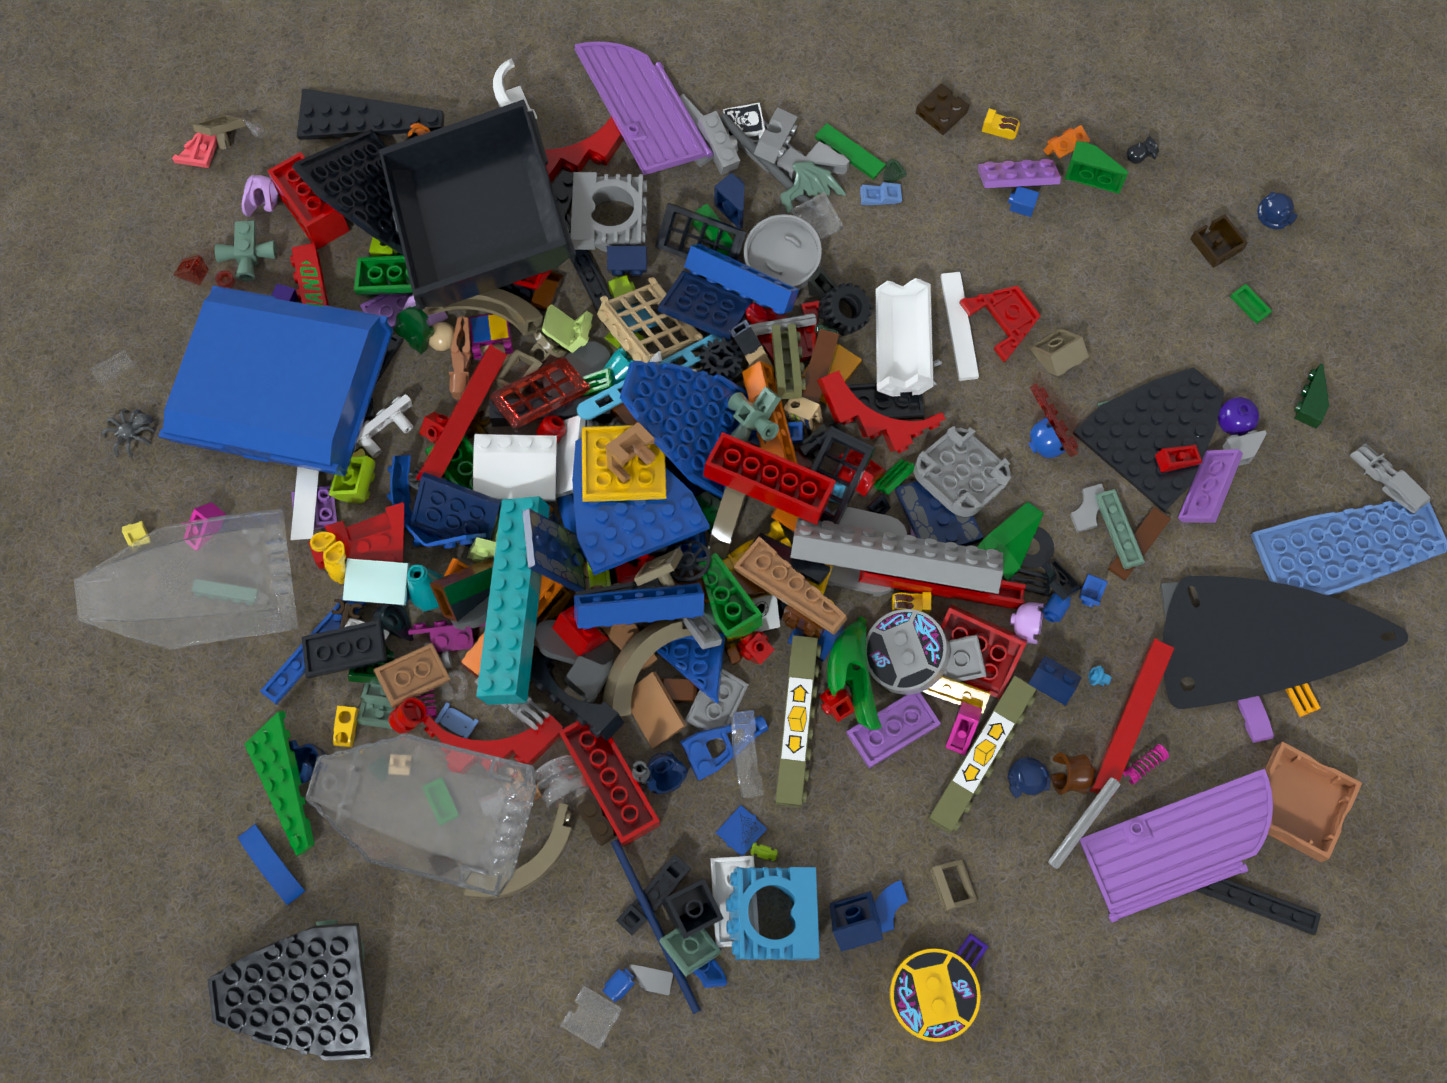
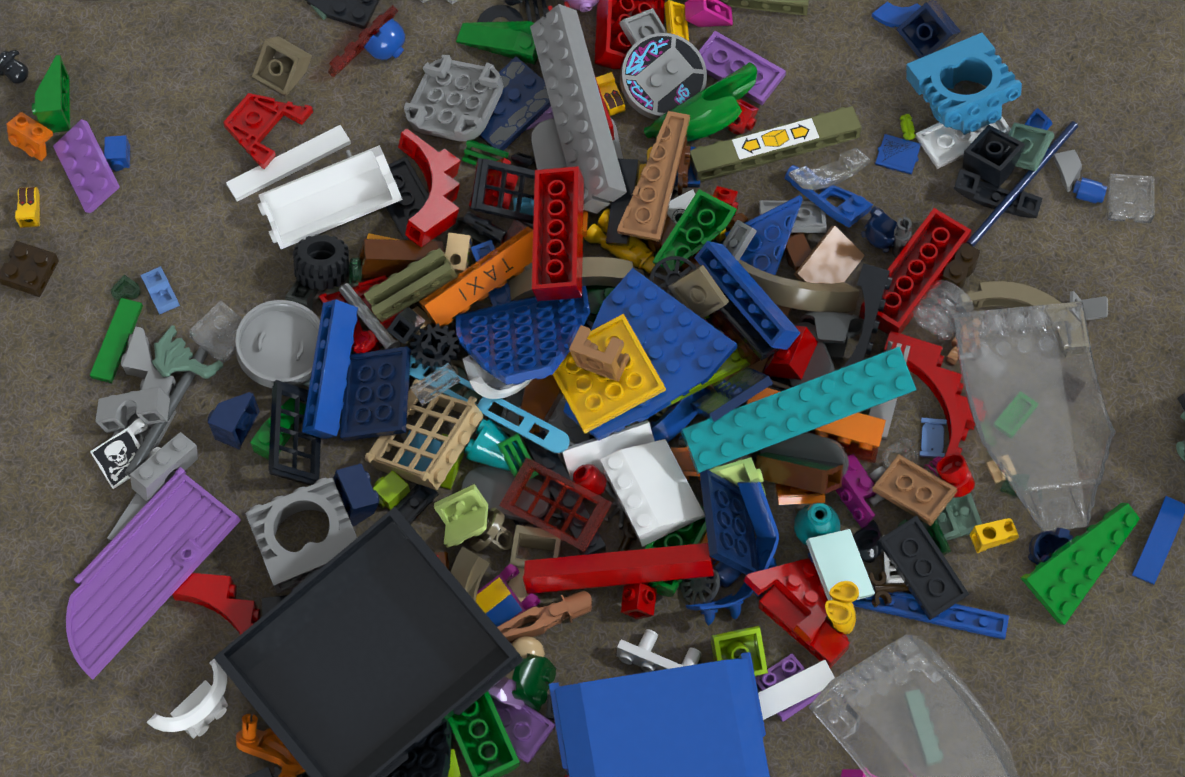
camera: 110 degrees left, 5 degrees down
sand green brick [728,387,781,442] -> none
none -> clear tile [410,363,460,406]
none -> light grey bracket [1070,291,1108,321]

